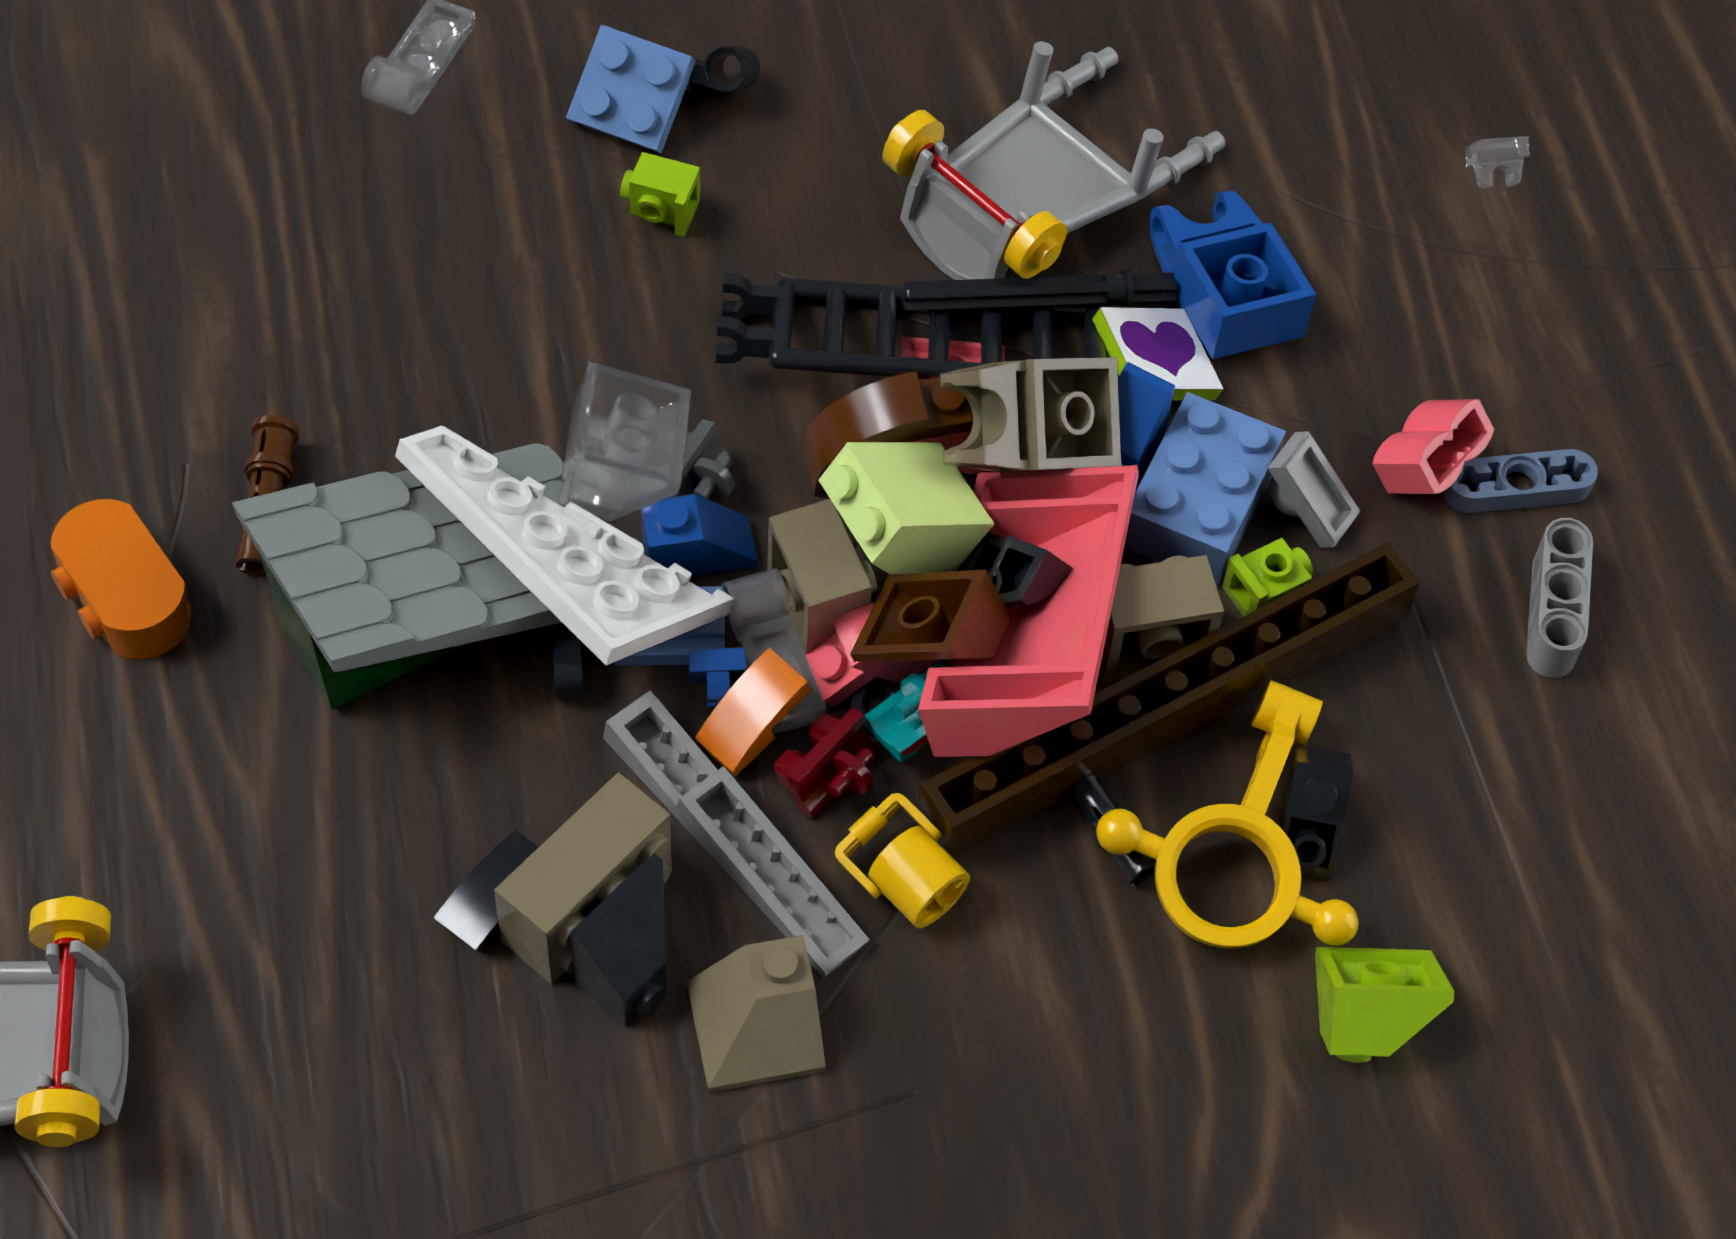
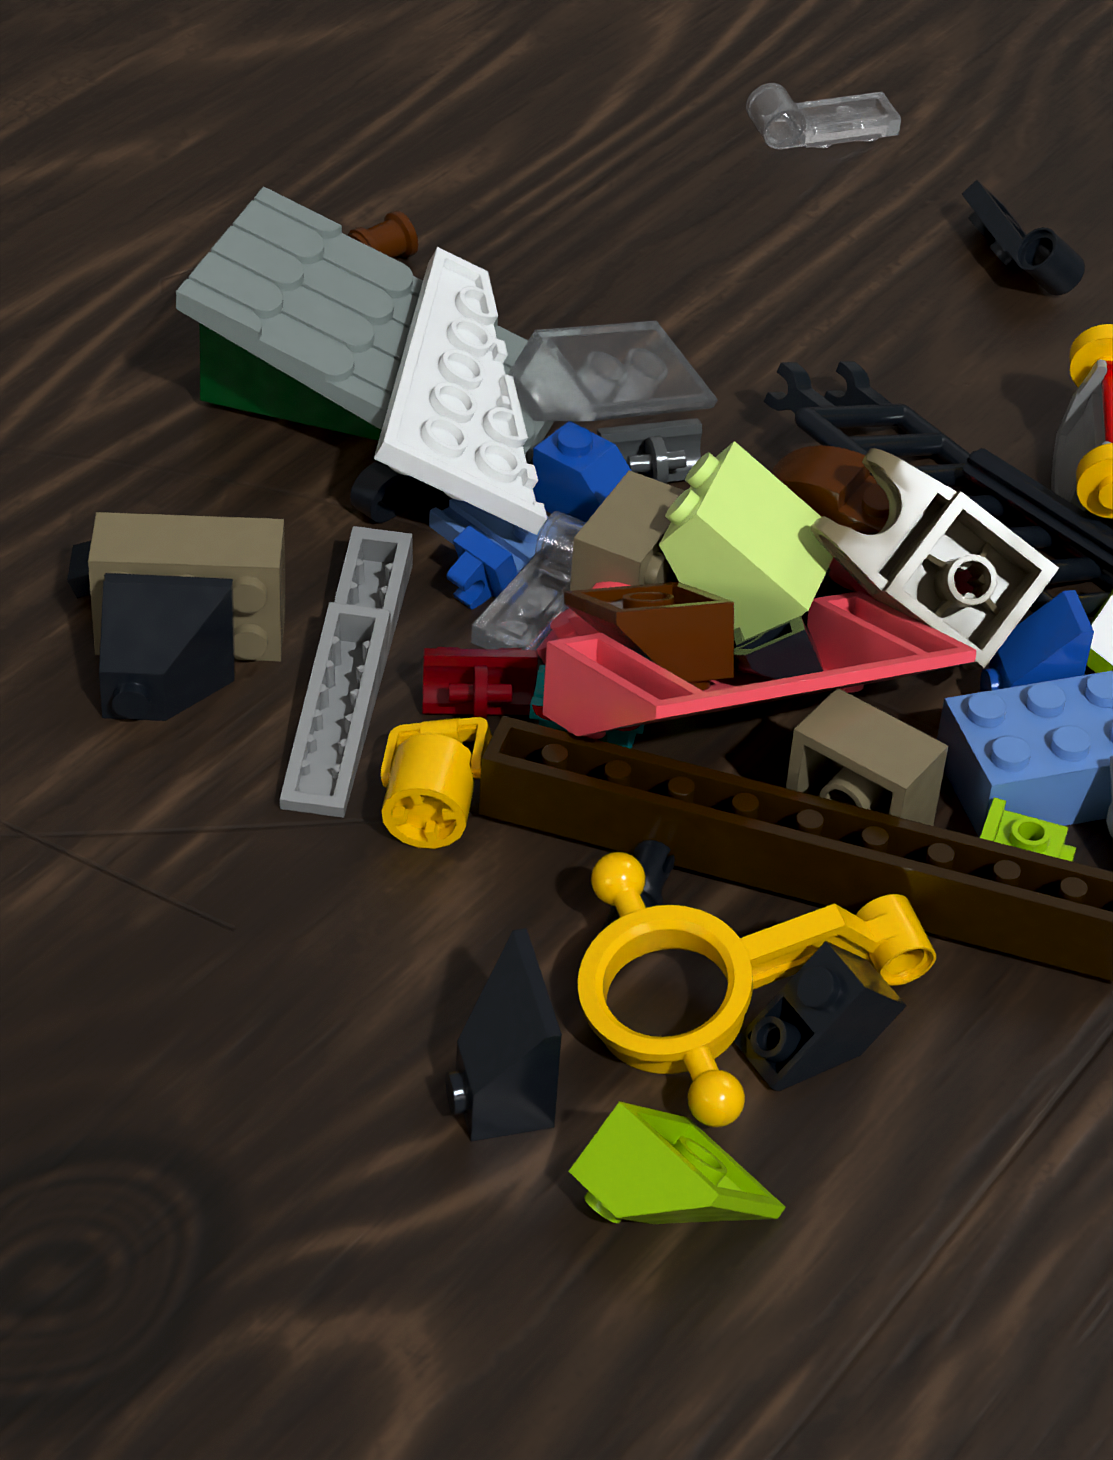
camera: 50 degrees right, 15 degrees down
orange brick [51,499,193,659] -> none
medium blue plate [566,24,696,154] -> none
lime brick [620,152,700,237] -> none
dark tan slope [686,935,826,1093] -> none
orange slope [695,647,812,777] -> none
none -> black slope [445,928,562,1142]

